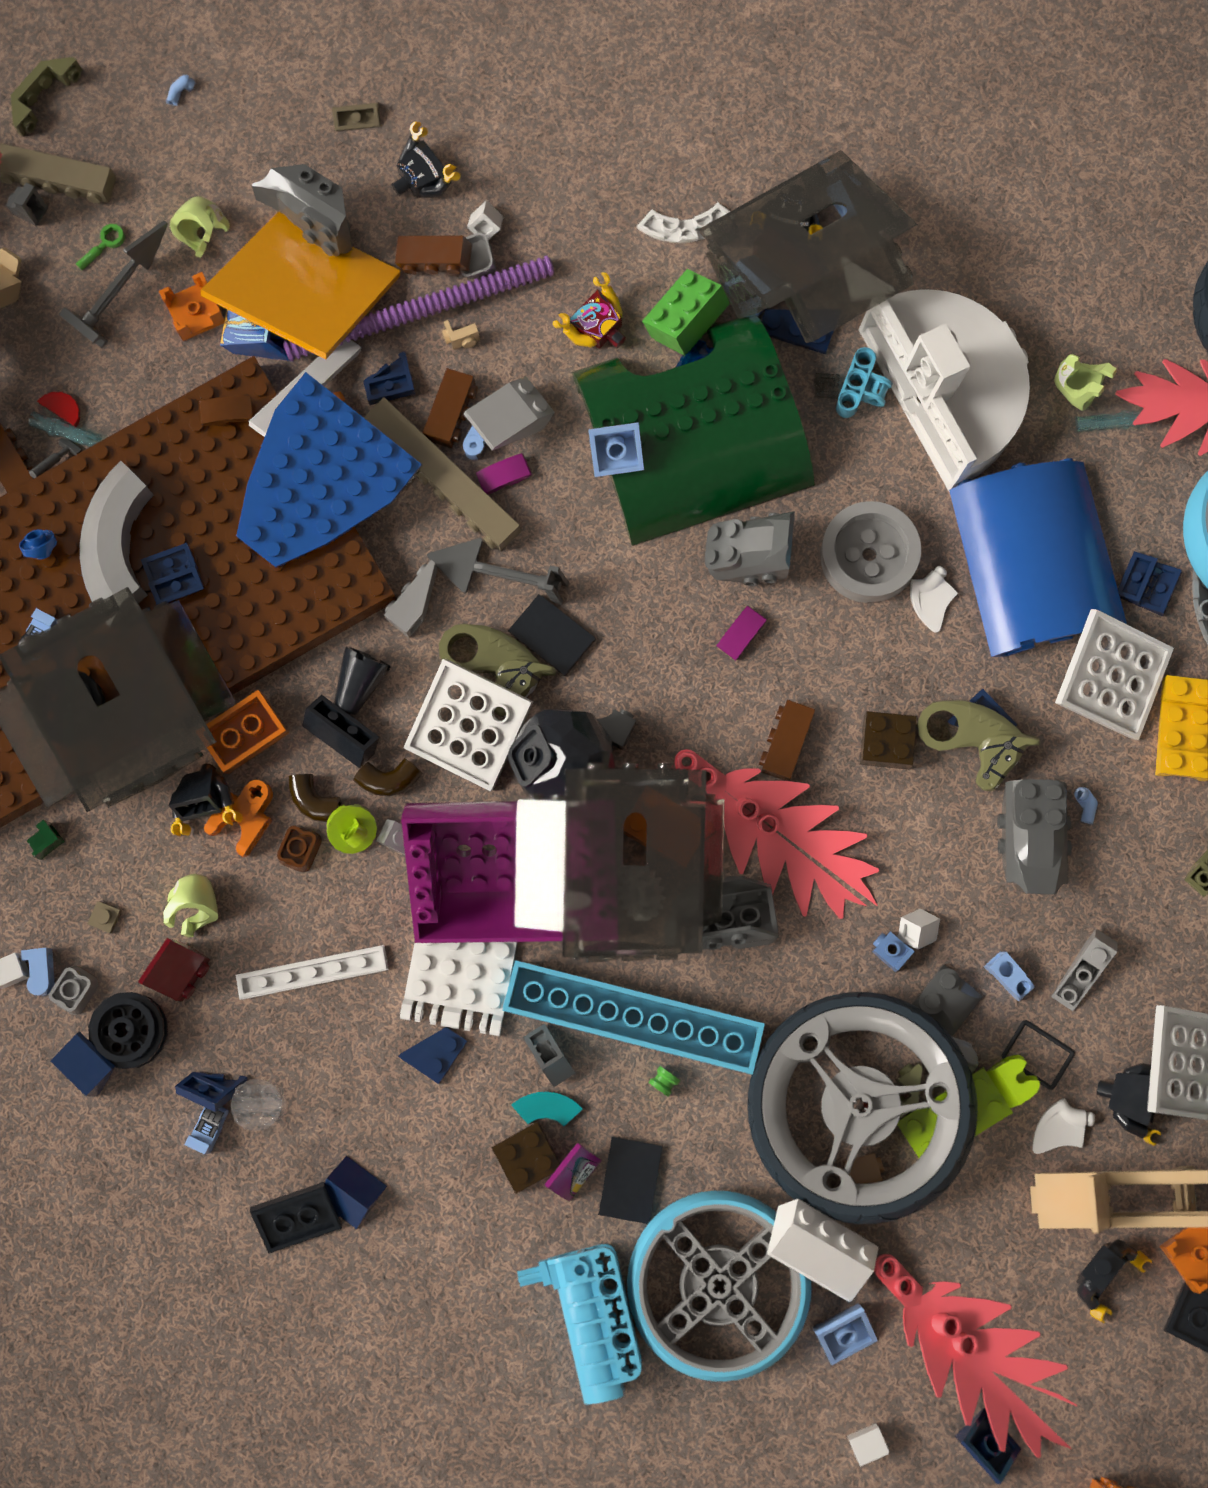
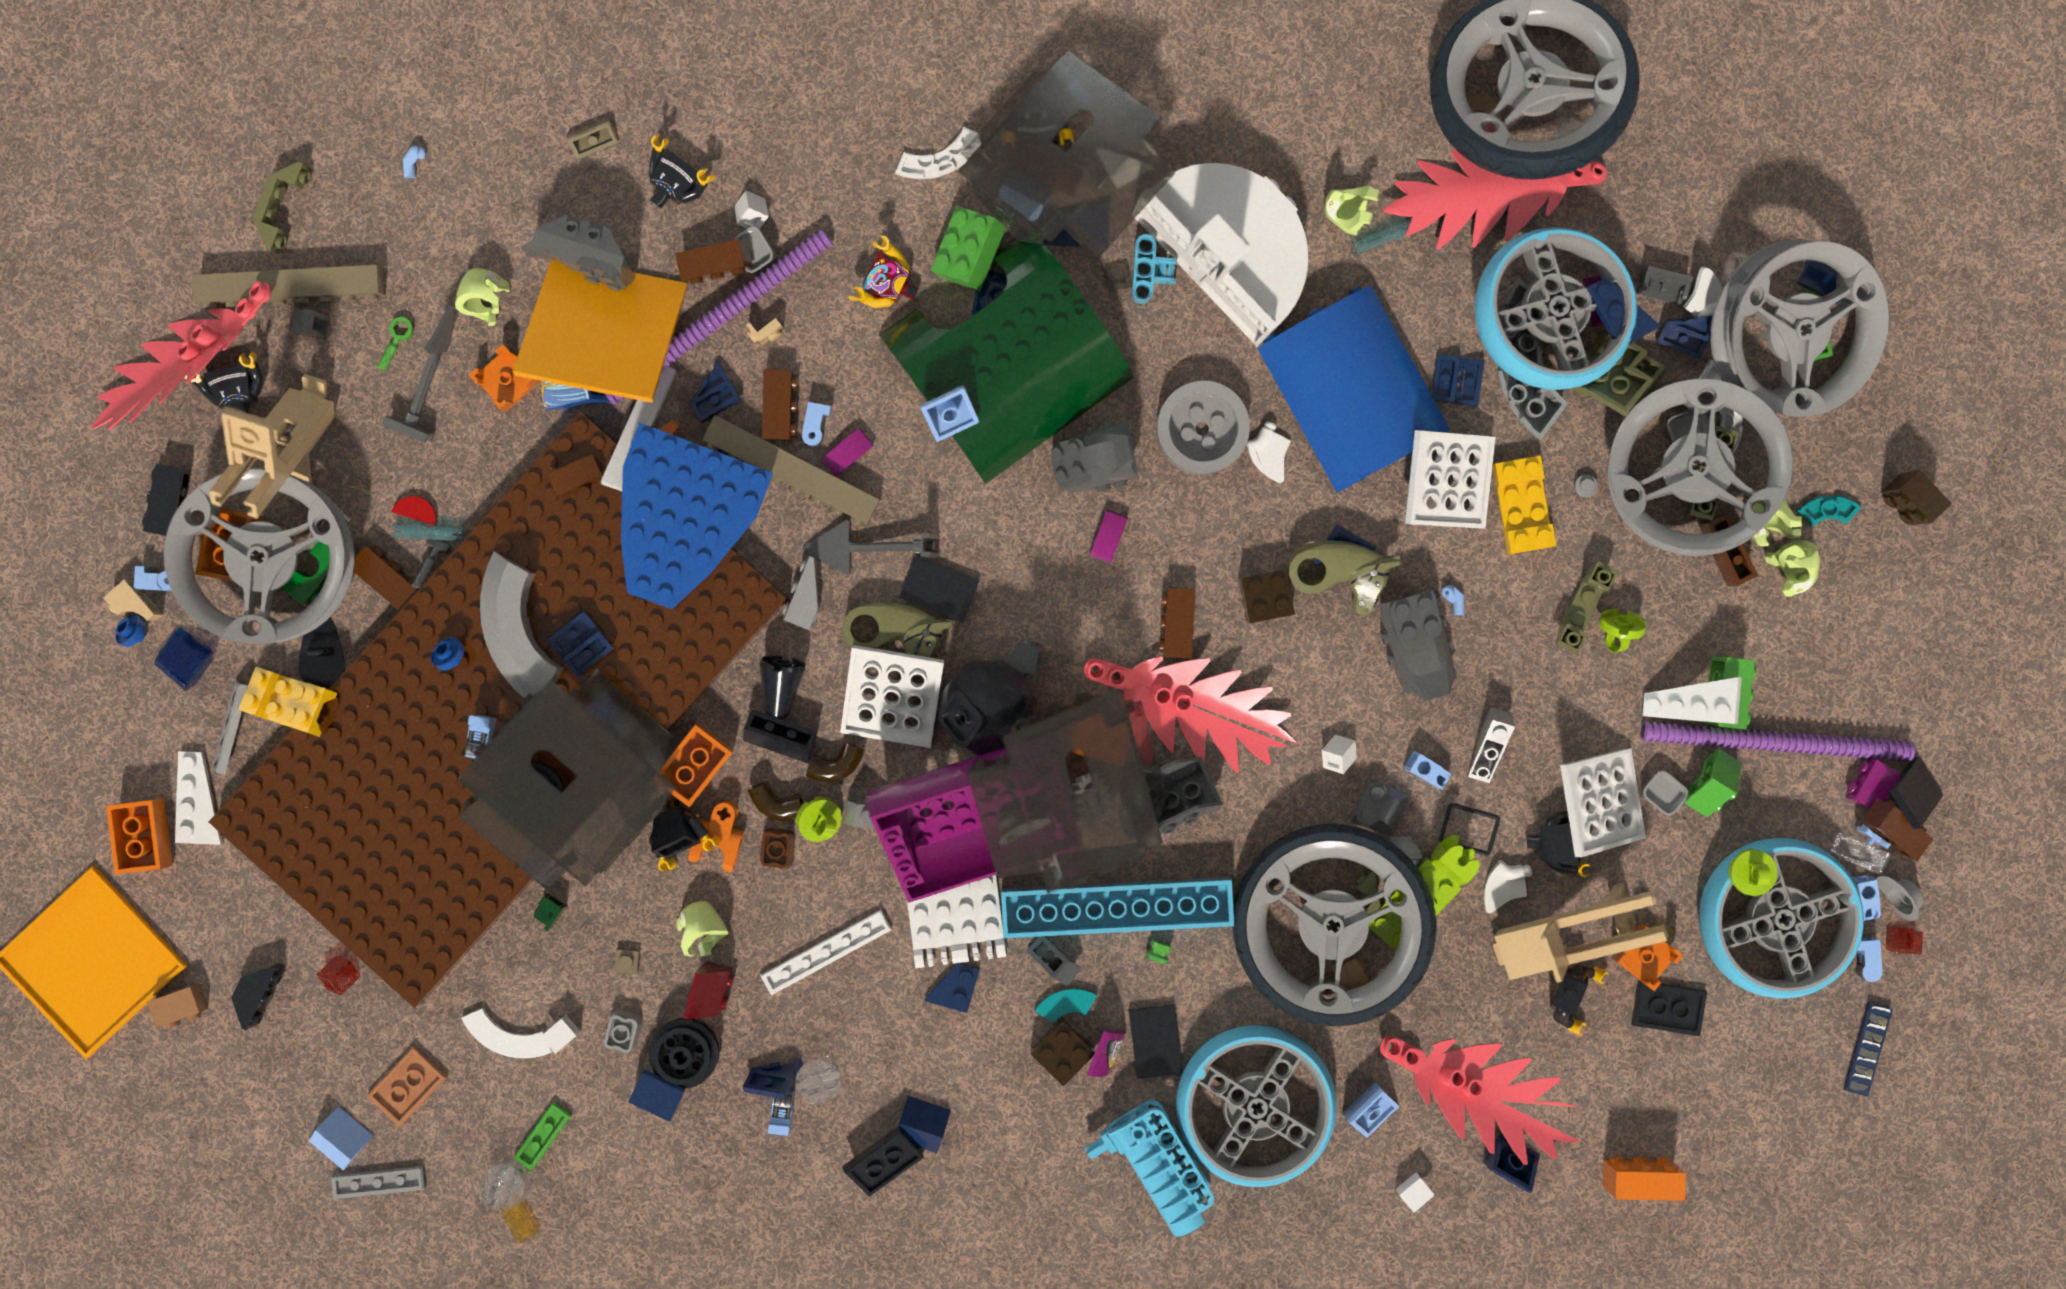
camera: 25 degrees left, 10 degrees up
light blue leg [21,948,55,996] -> none
light grey slope [464,376,555,451] -> none
white slope [767,1199,878,1302] -> none
medium blue brick [872,931,915,972] -> none

